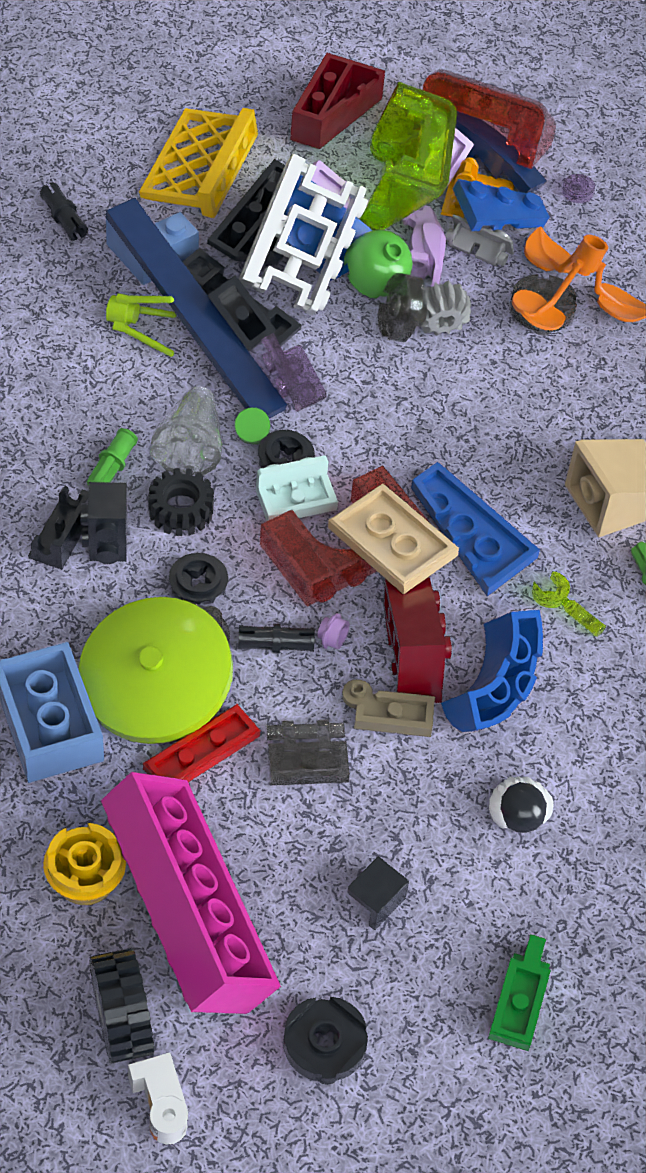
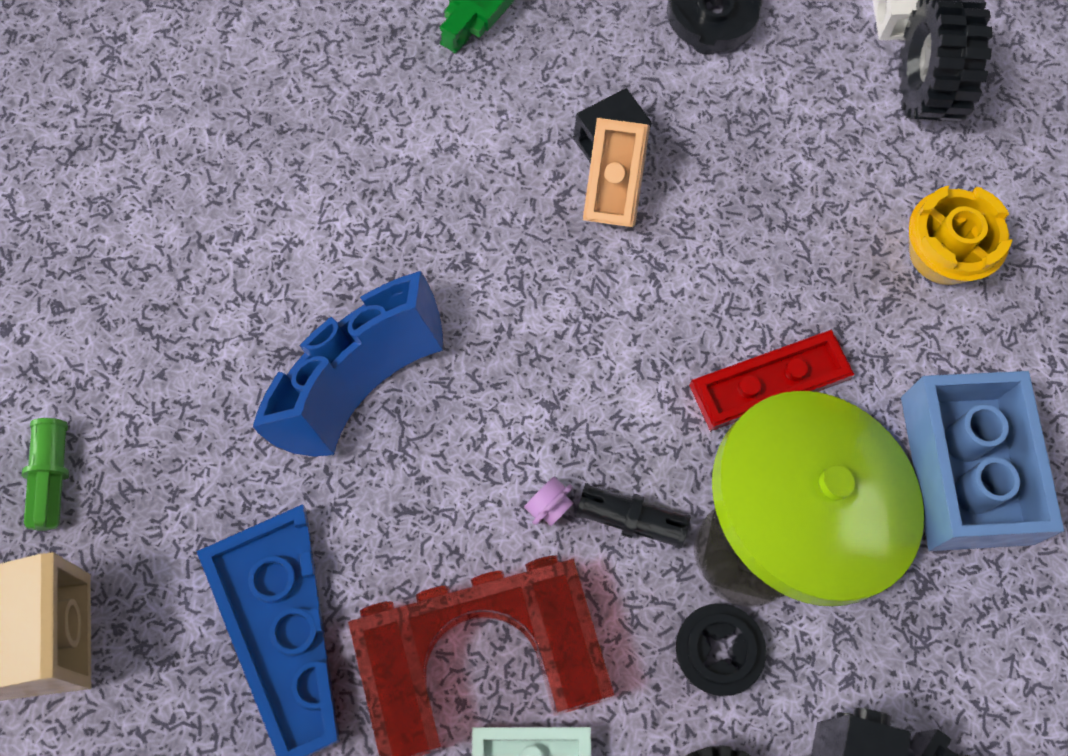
camera: 165 degrees left, 15 degrees up
dark pink brick [101,772,281,1014] -> none
clear smoke plate [266,719,350,786] -> none
tan tile [328,484,459,594] -> none
dark tan hinge [342,679,435,737] -> none
dark red wedge [383,577,452,703] -> none
black hair [489,776,553,833] -> none
clear neon green piece [532,571,606,637] -> none
none -> light nougat slope [583,118,650,227]

